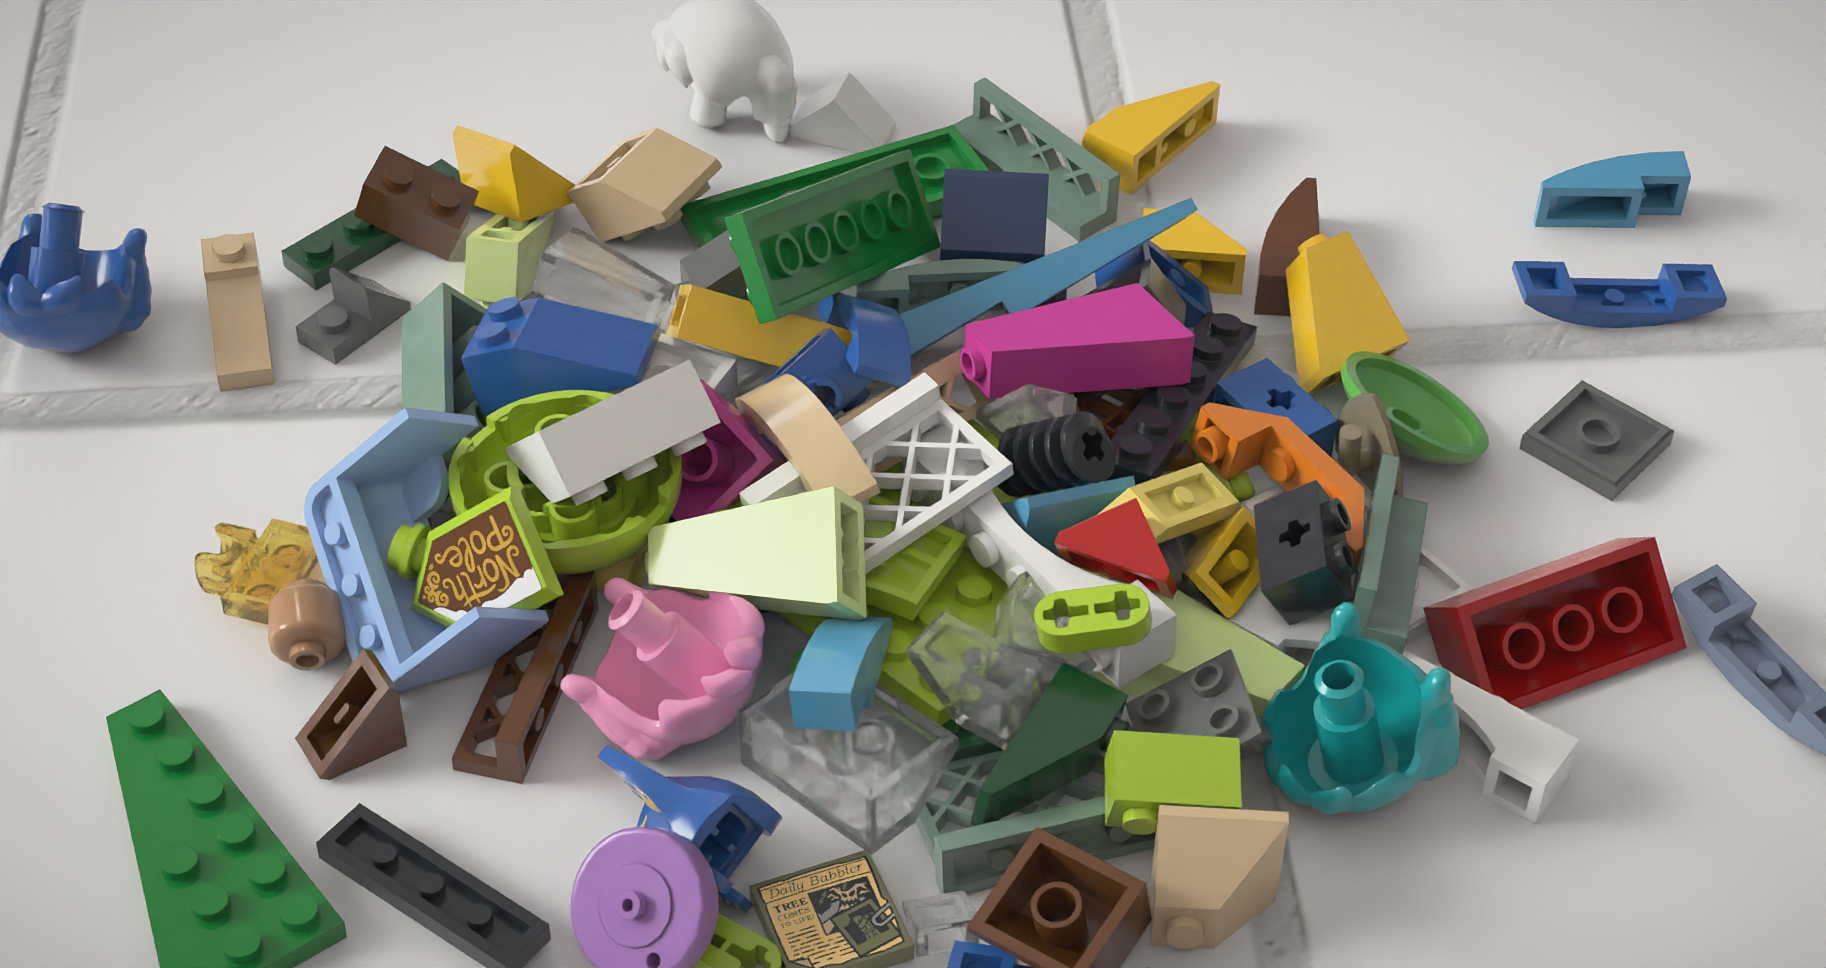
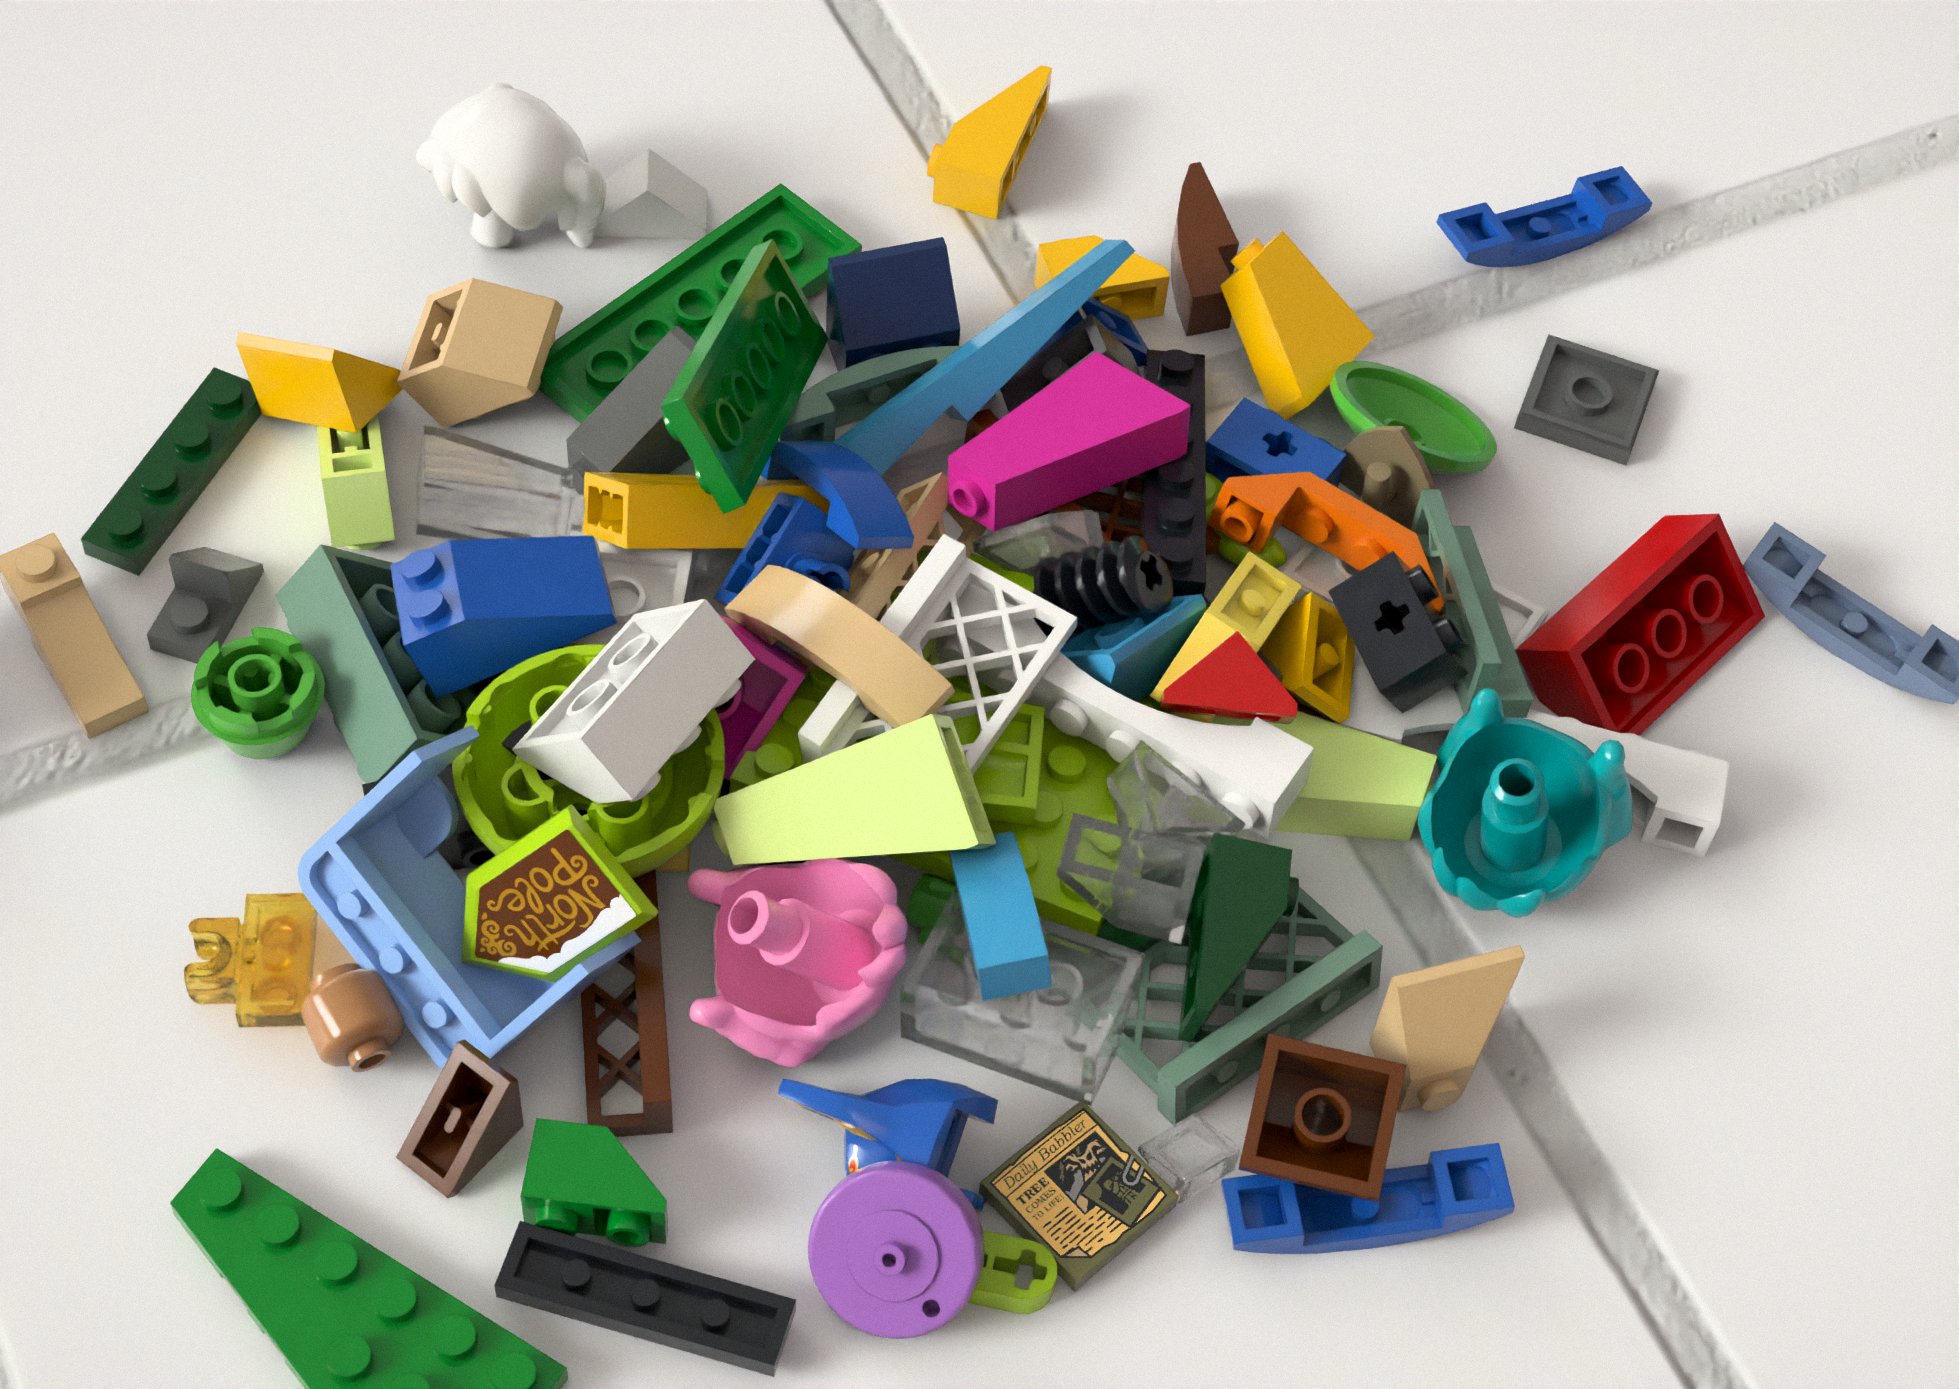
camera: 25 degrees left, 10 degrees up
reddish brown brick [354,146,479,261] -> none
lime plate [387,523,431,582] -> none
sand green fence [953,78,1120,242] -> none
lime beam [1034,583,1153,653] -> none
lime brick [1104,730,1242,835] -> none
dark grey hinge [1125,649,1272,760] -> none
dark azure slope [1533,151,1691,228] -> none
none -> bright green cone [191,627,325,759]
none -> green slope [520,1118,668,1247]

